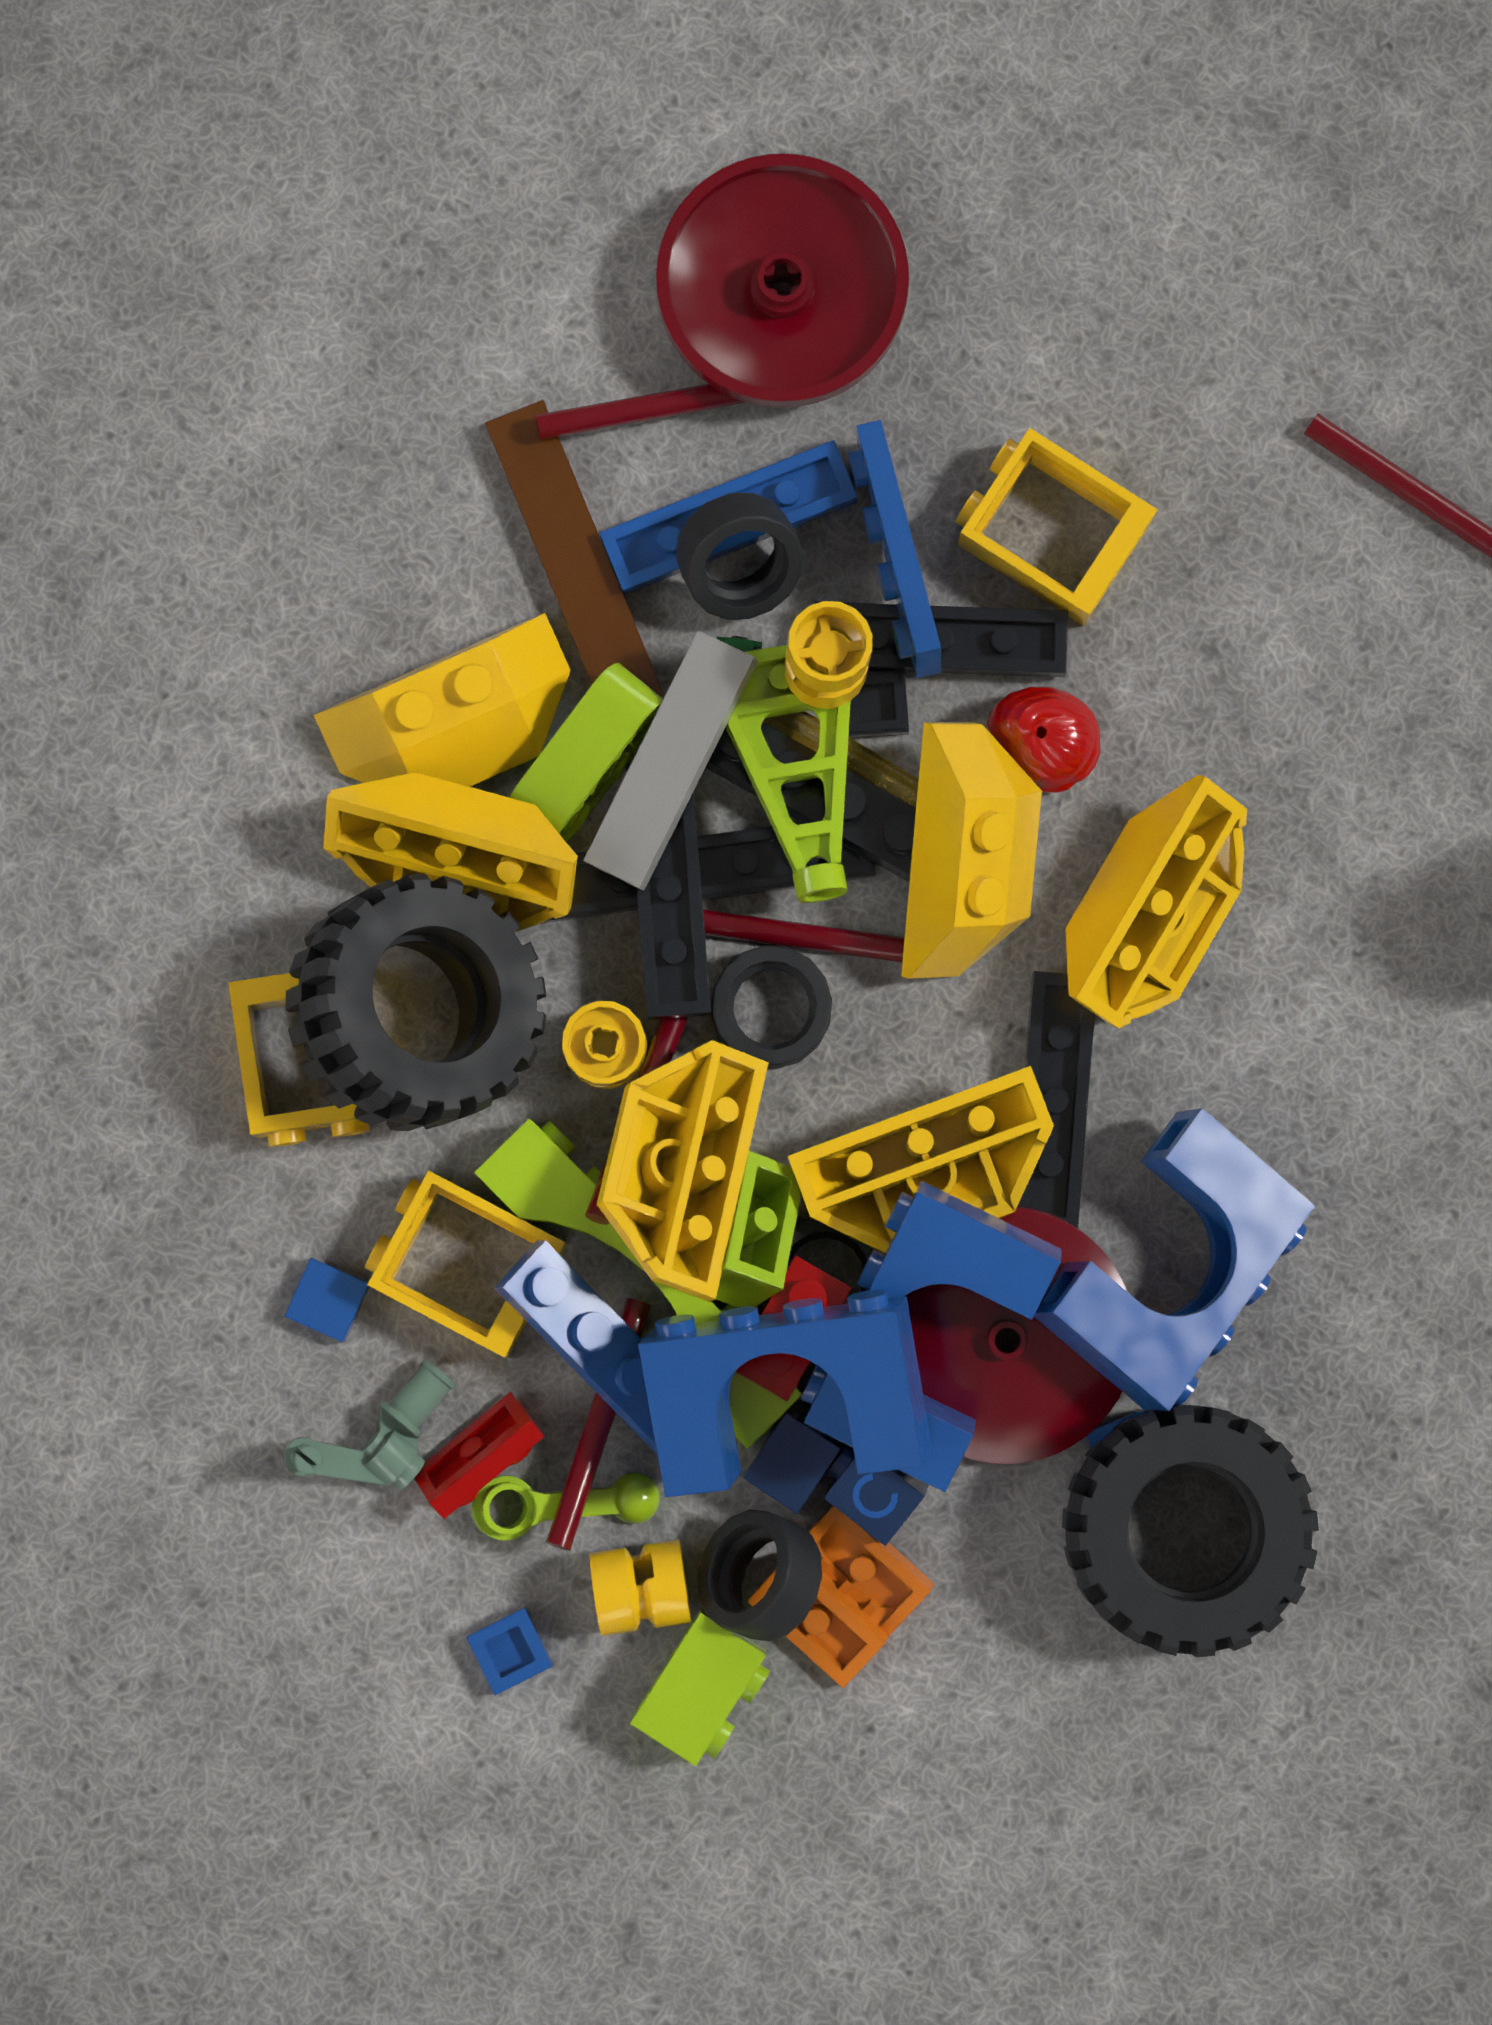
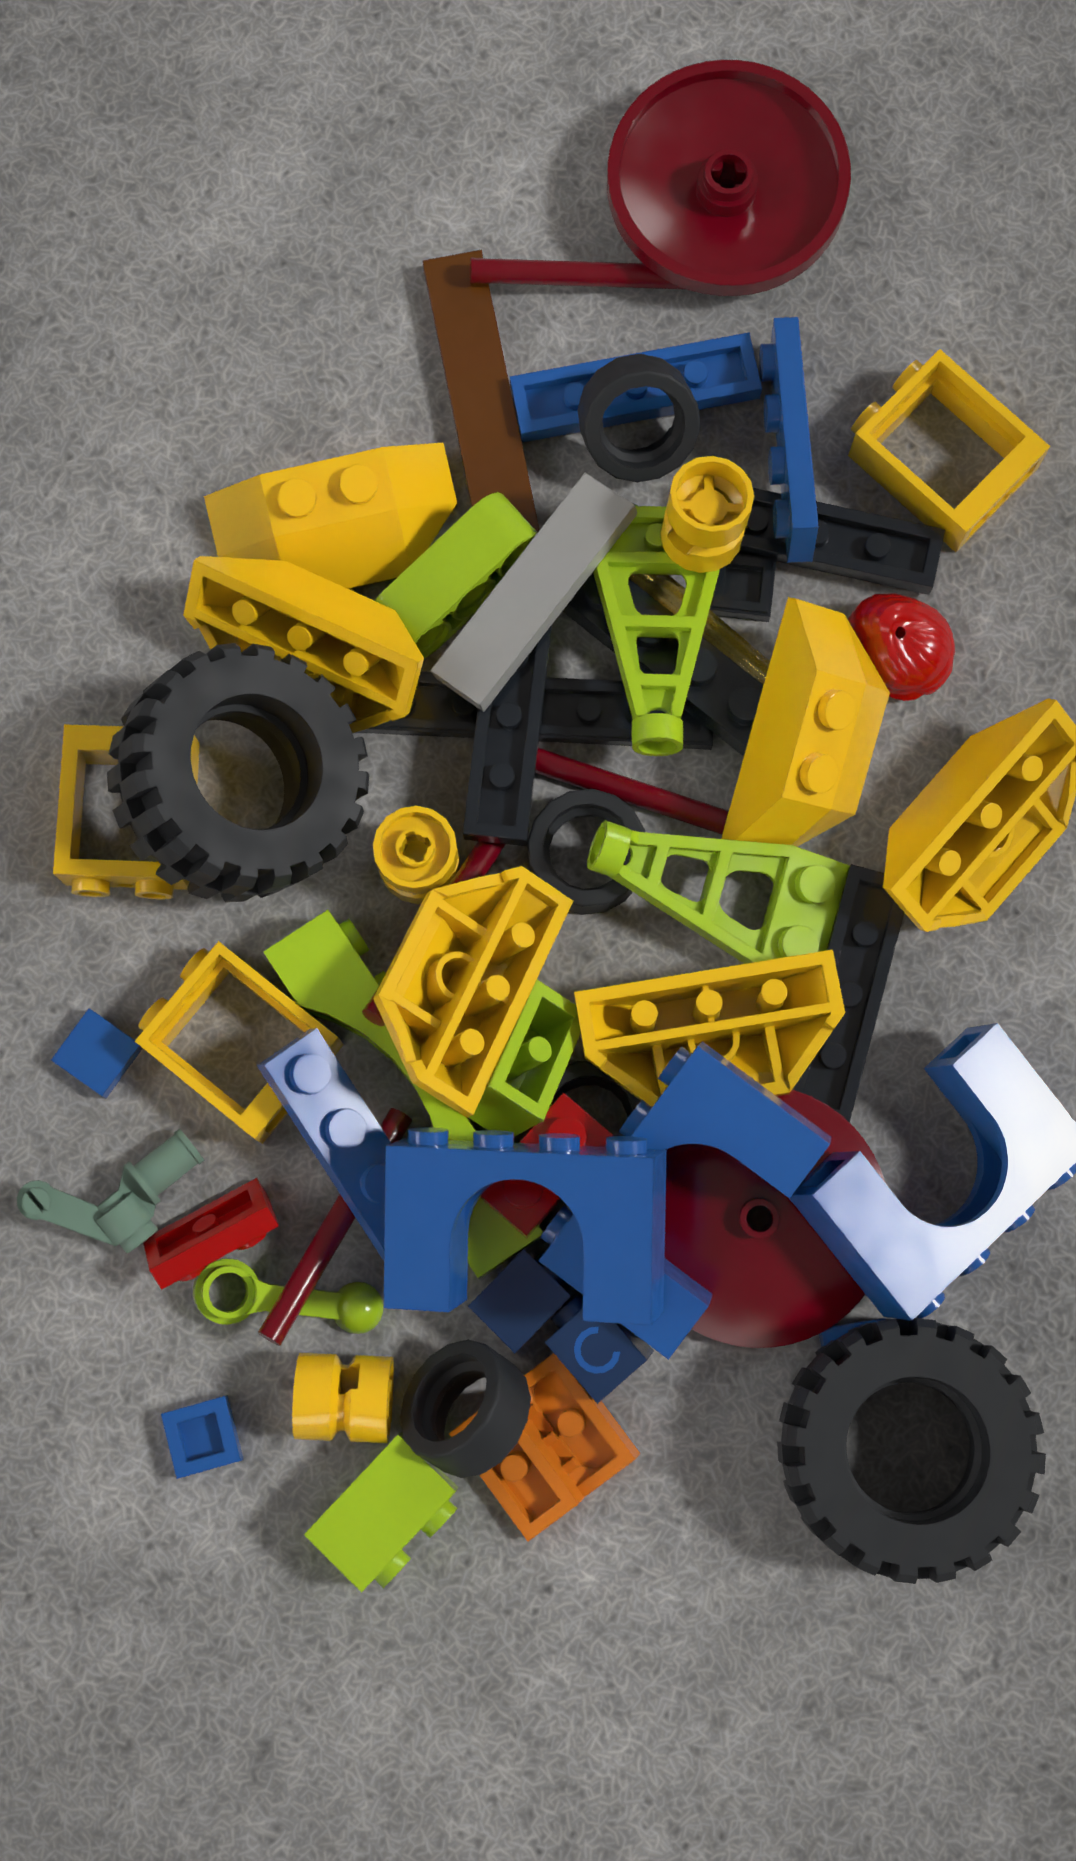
camera: 15 degrees right, 5 degrees down
none -> lime plate [587,820,850,964]

